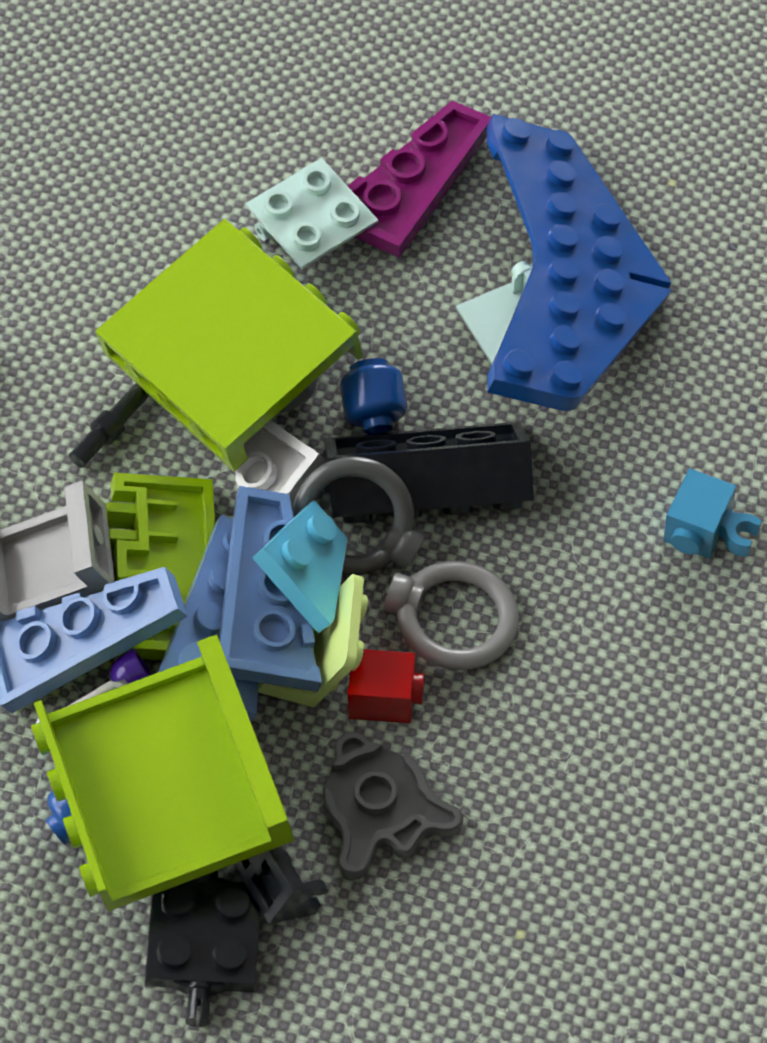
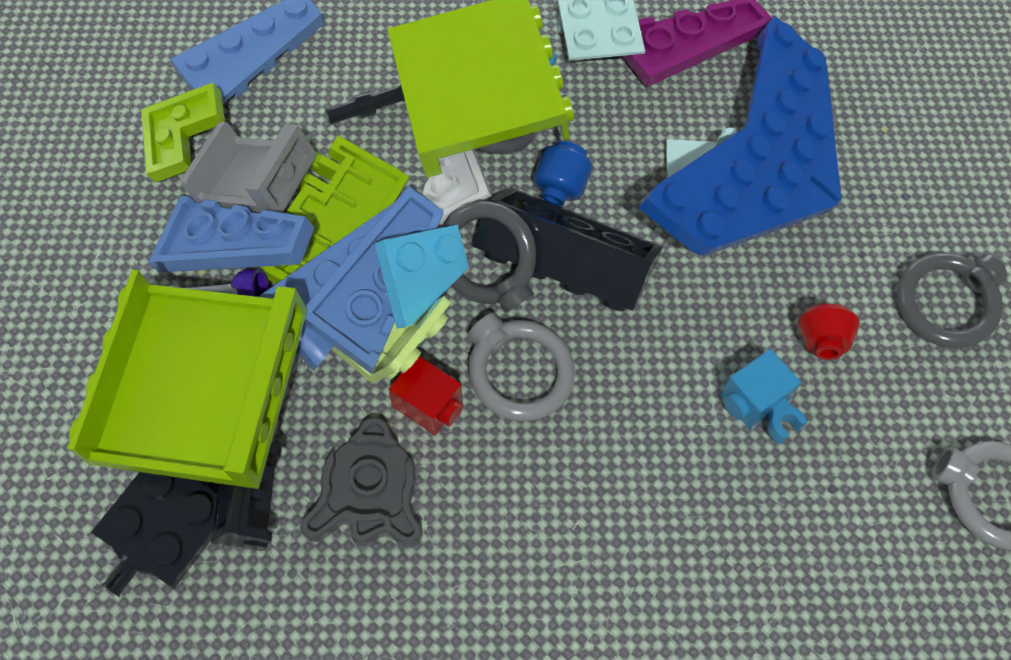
camera: 25 degrees right, 5 degrees up
none -> red cone [797,304,860,360]

